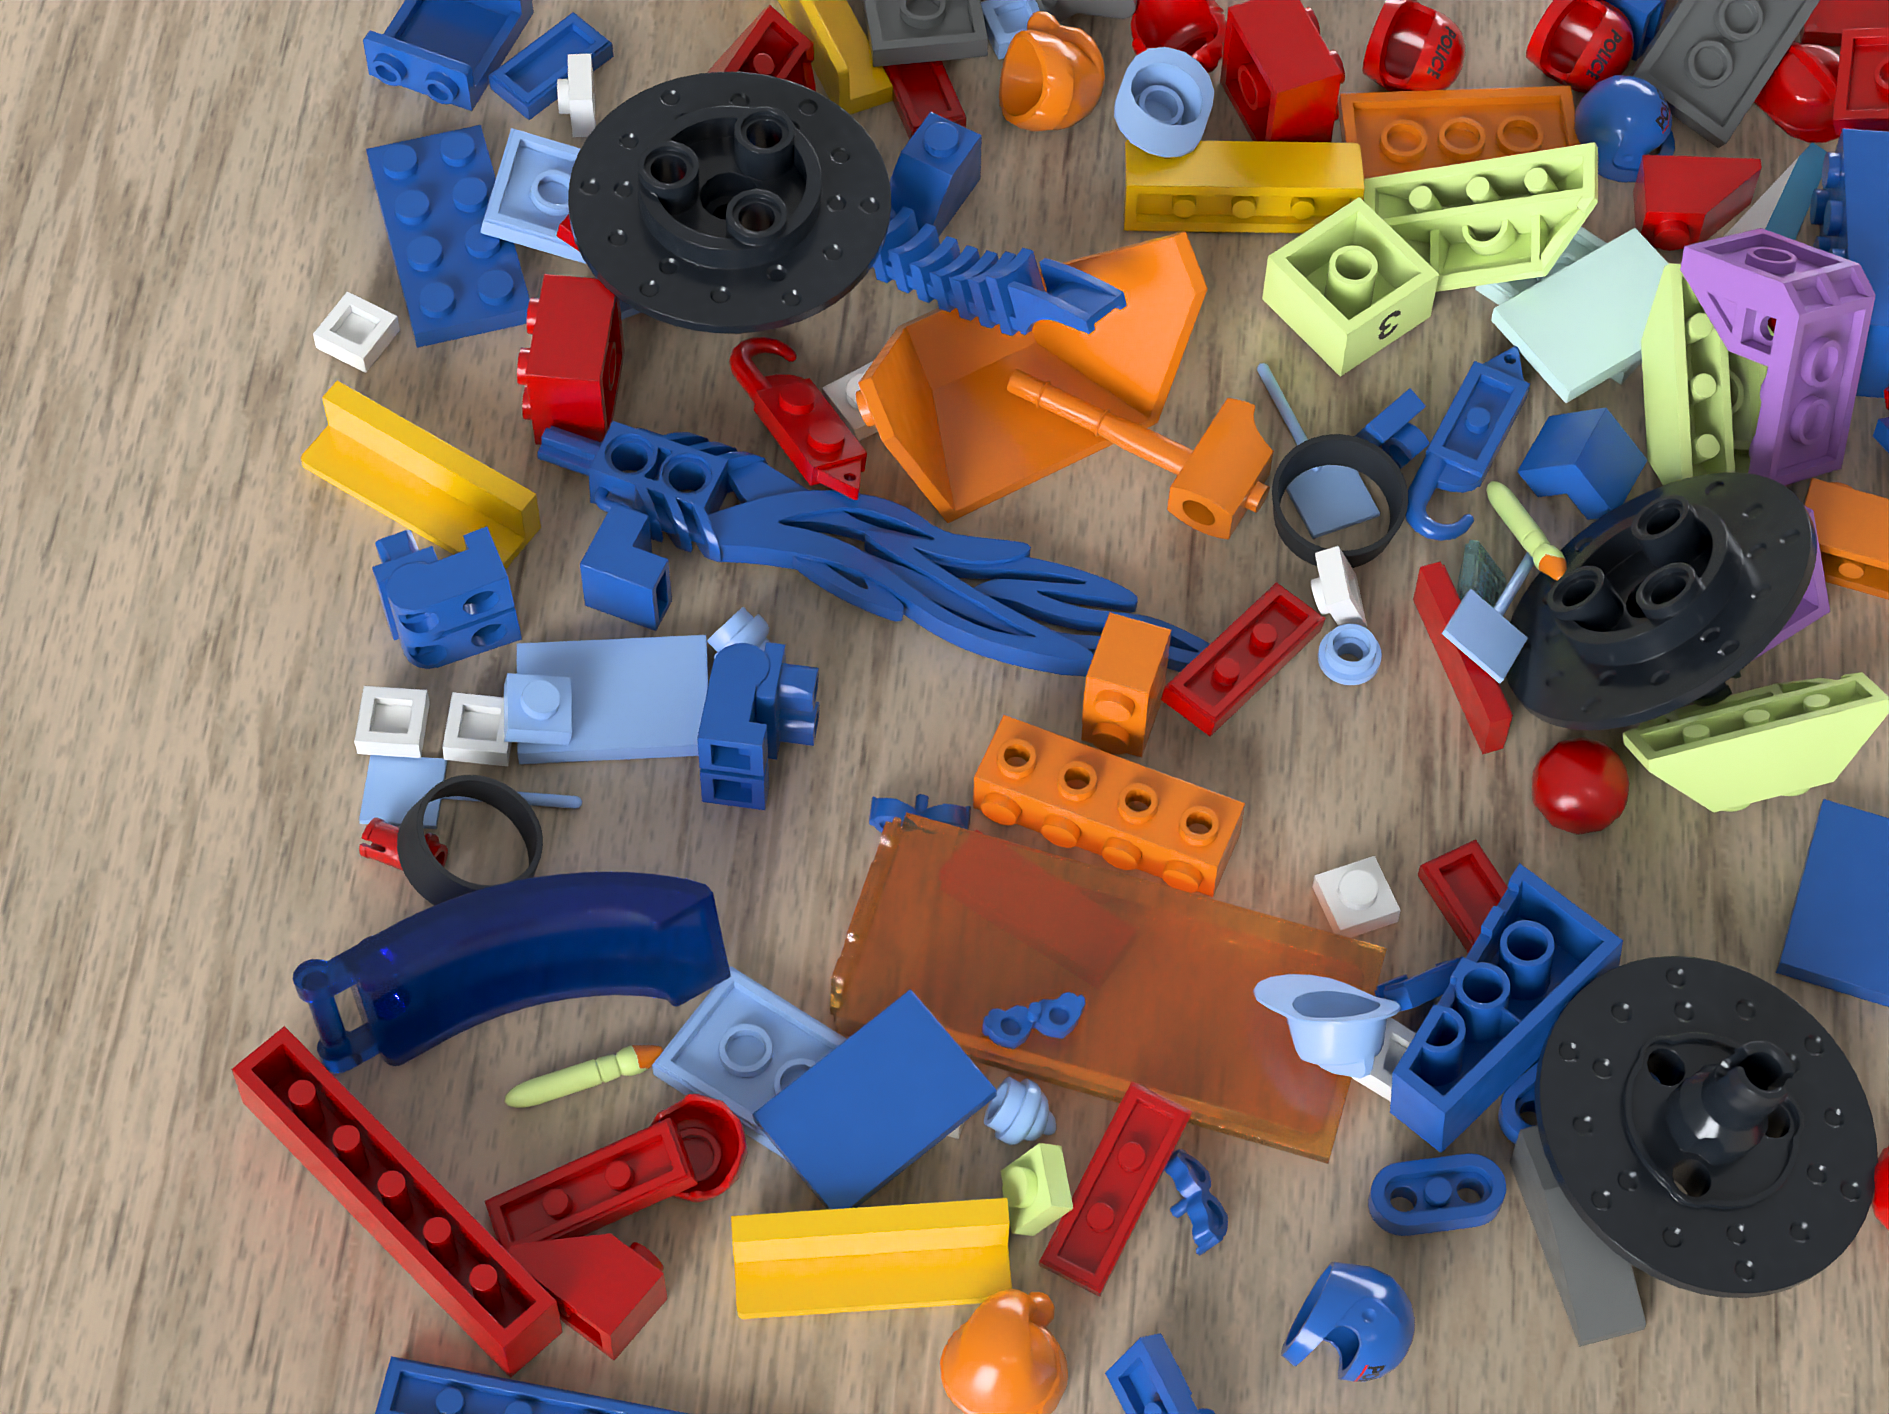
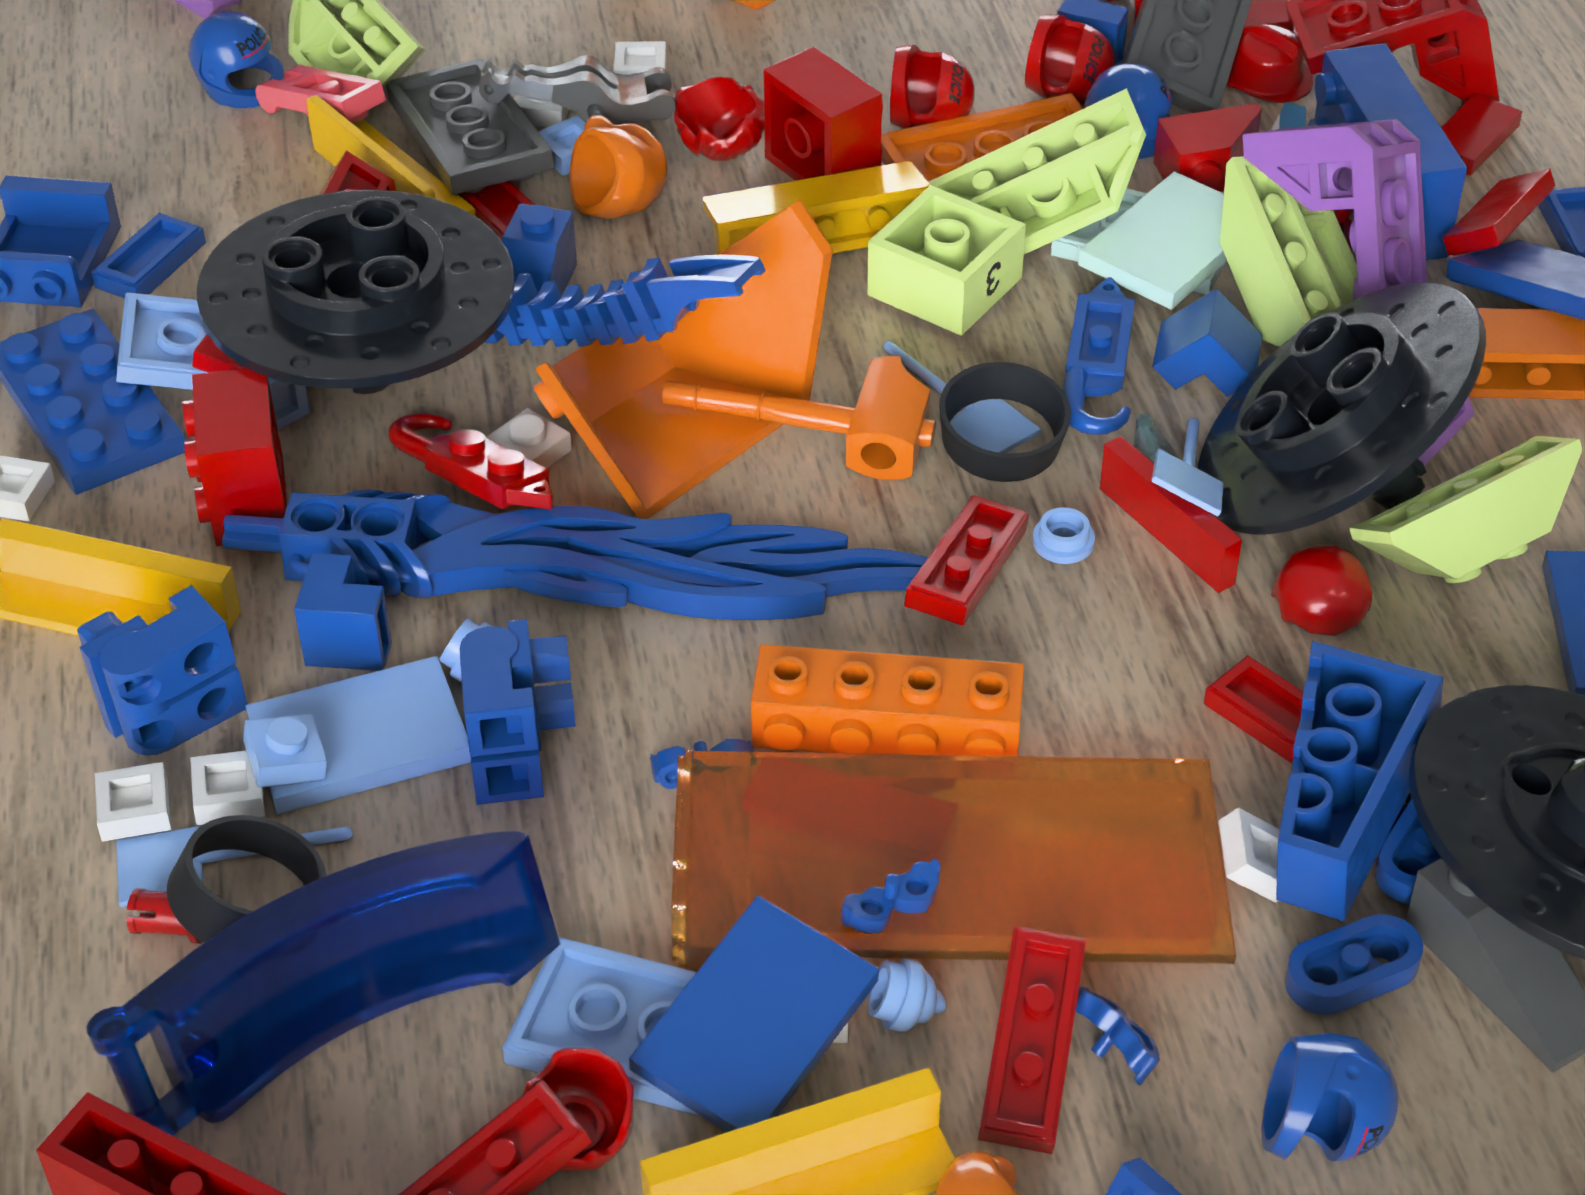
camera: 15 degrees left, 15 degrees down
yellowish green piece [504,1045,664,1108] -> none
white plate [557,54,596,137] -> none
yellowish green plate [1000,1143,1073,1236] -> none
orange brick [1081,612,1171,758] -> none
light blue piece [1114,47,1214,158] -> none
light blue piece [1253,974,1401,1078] -> none
white plate [1311,546,1367,627] -> none
white plate [1312,856,1401,942] -> none
blue tile [1355,388,1430,469] -> none
blue tile [1374,956,1462,1011] -> none
yellowish green piece [1486,481,1567,581] -> none

